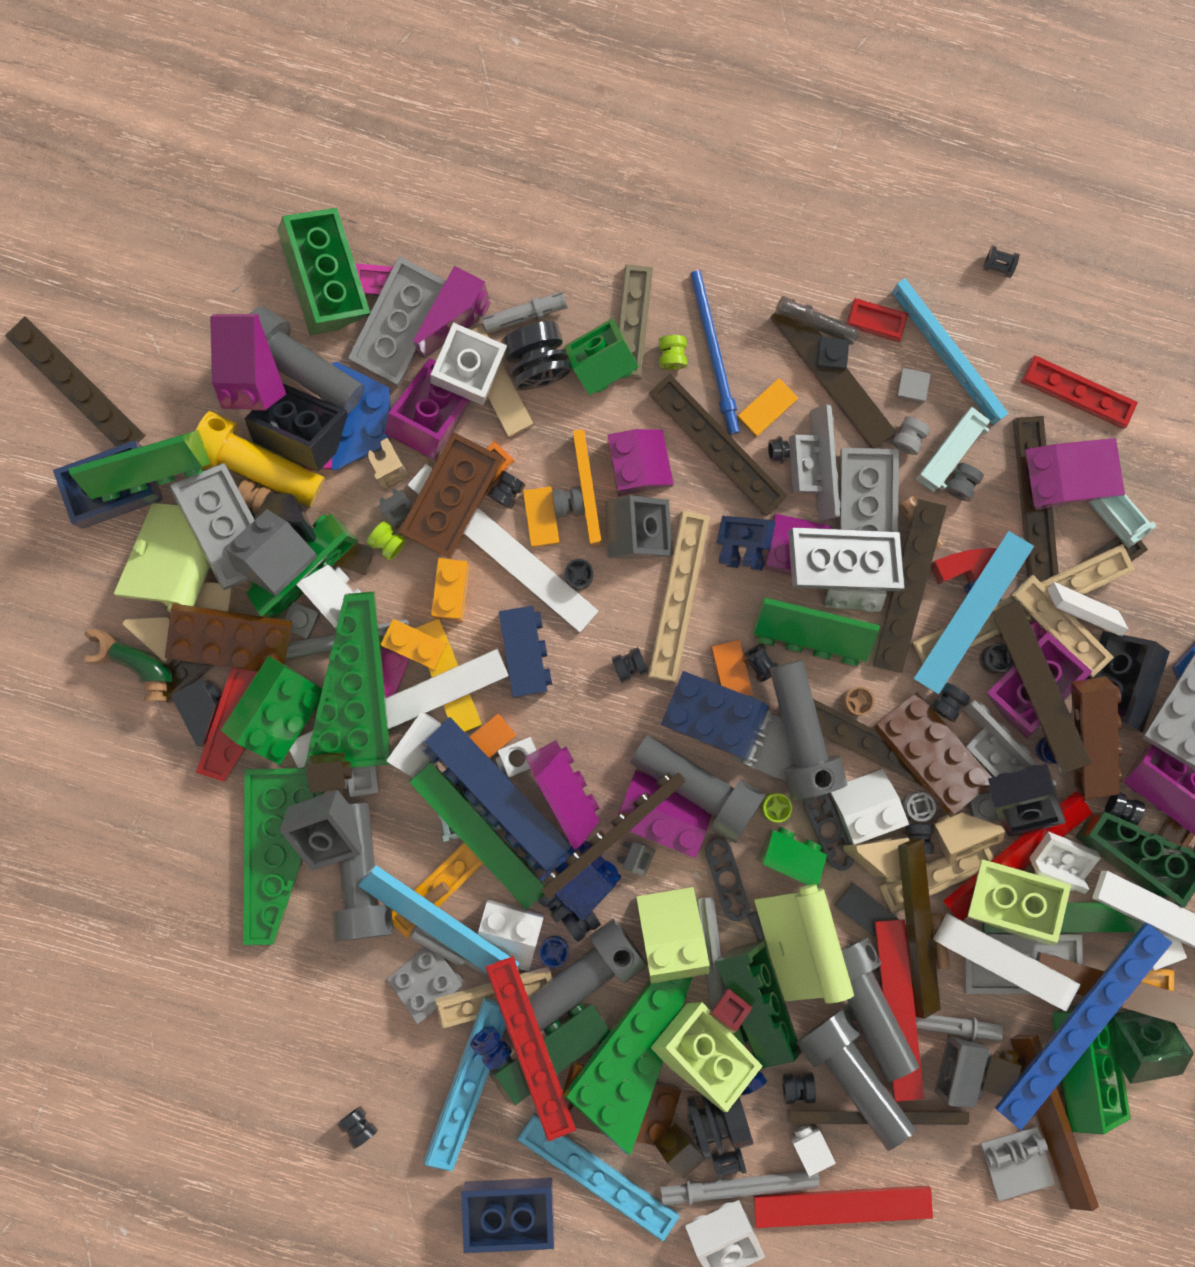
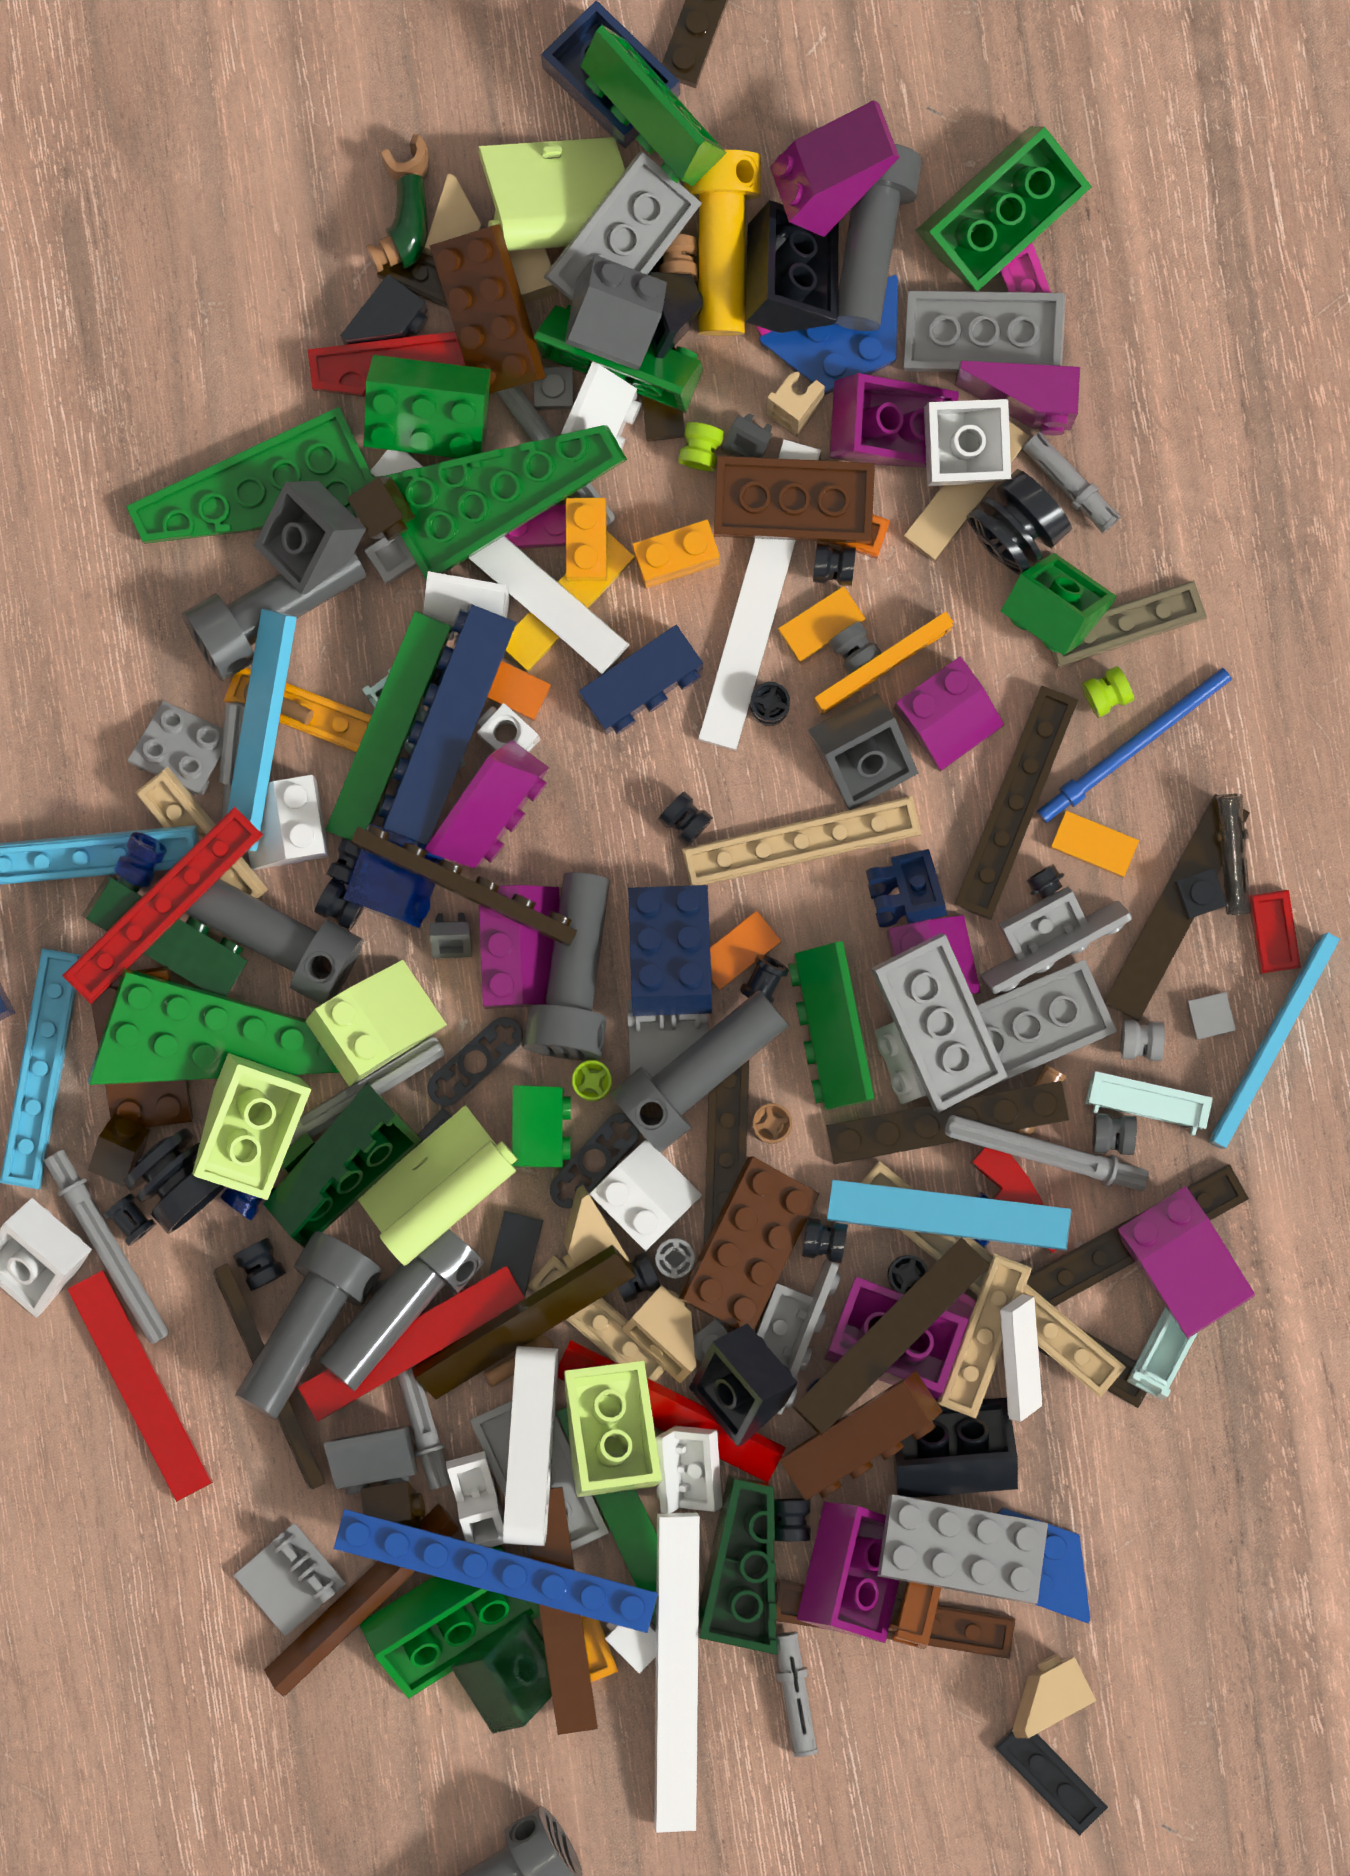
camera: 70 degrees right, 0 degrees up
clear blue wheel [539,935,569,968] -> none
dark red plate [709,989,752,1033] -> none
white brick [790,1124,836,1177] -> none
red tile [1021,355,1138,429] -> none
none -> white brick [446,1451,504,1547]
none -> light grey axle [945,1115,1149,1191]

